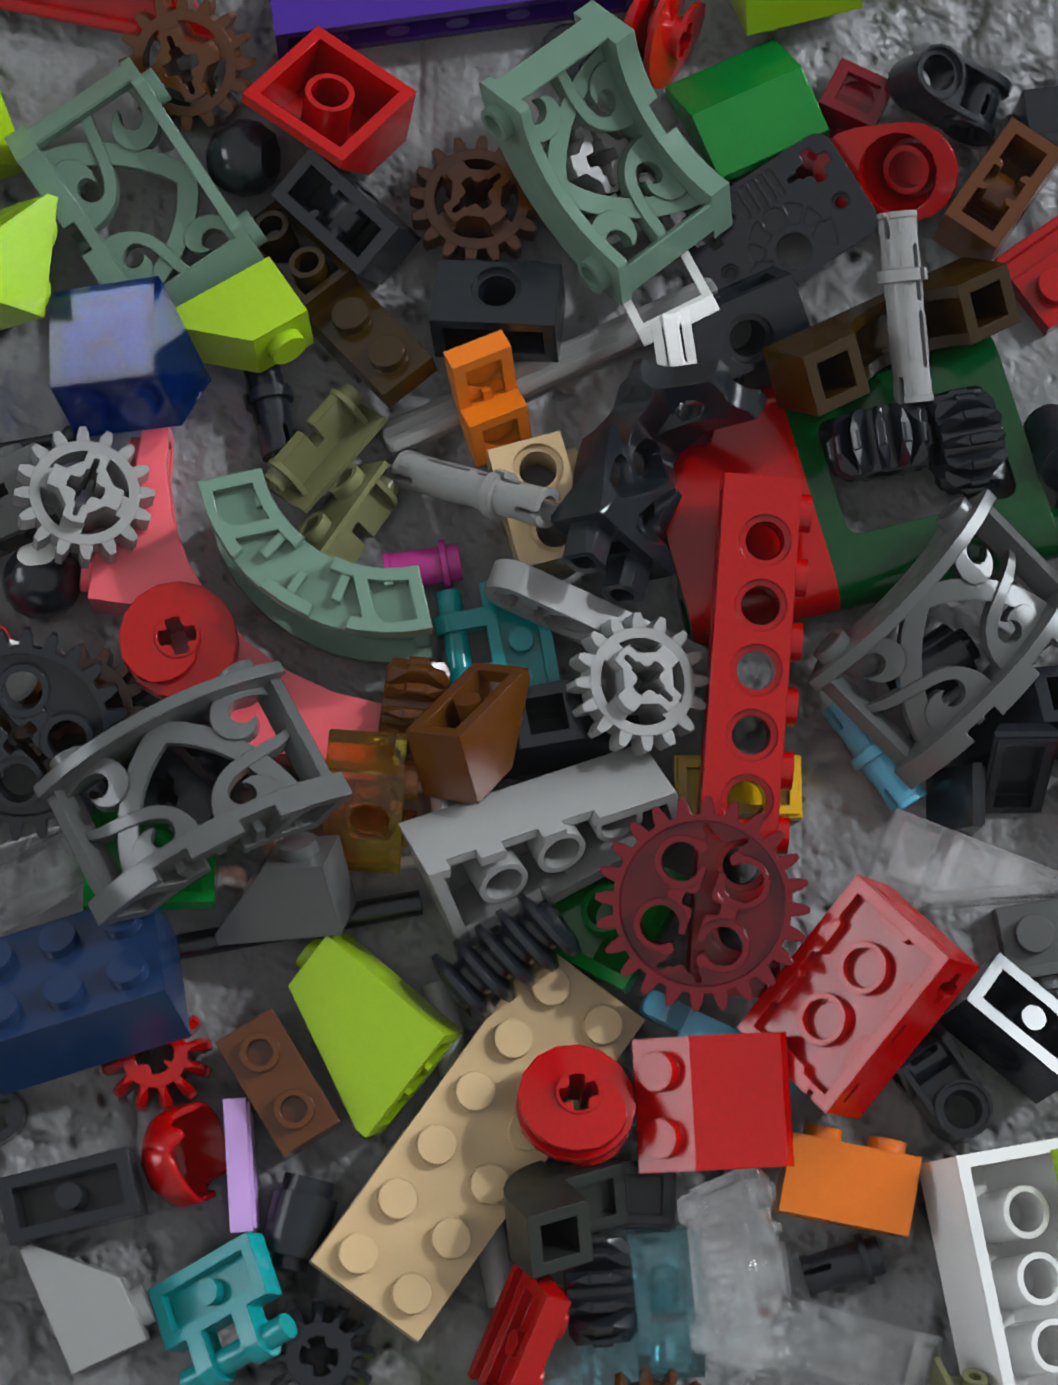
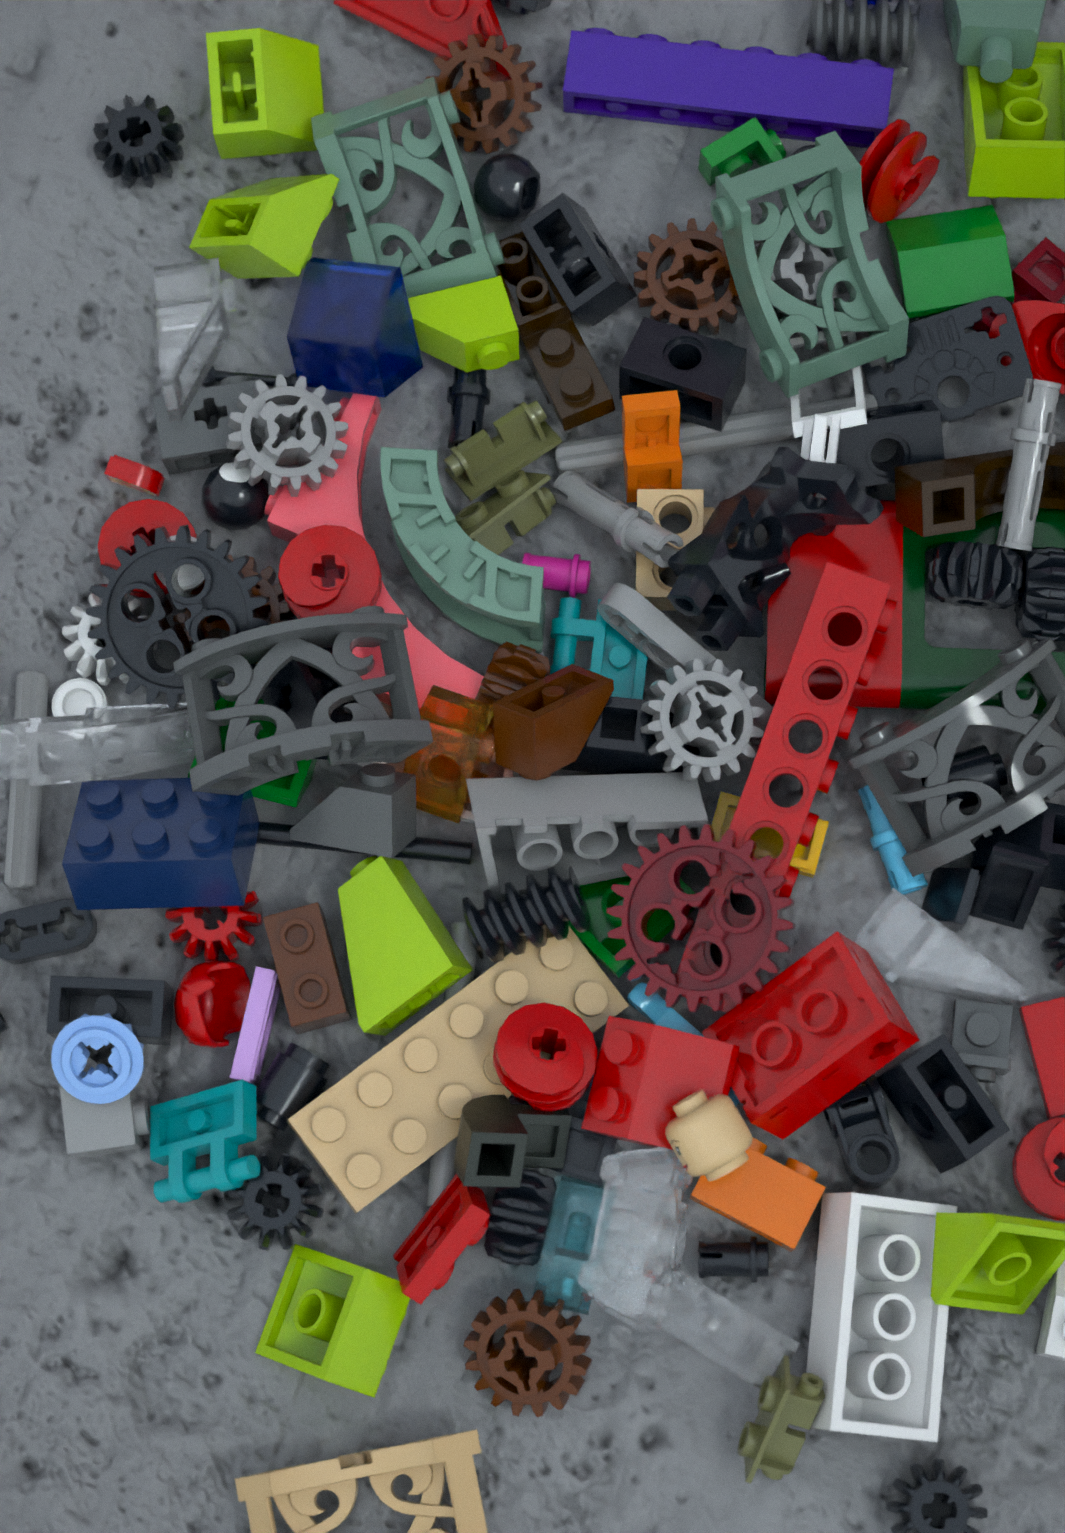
camera: 30 degrees right, 0 degrees up
red slope [241,26,417,175] -> none
none -> light blue gear [51,1013,145,1104]
none -> tan head [665,1089,753,1182]
none -> green bracket [698,117,786,186]

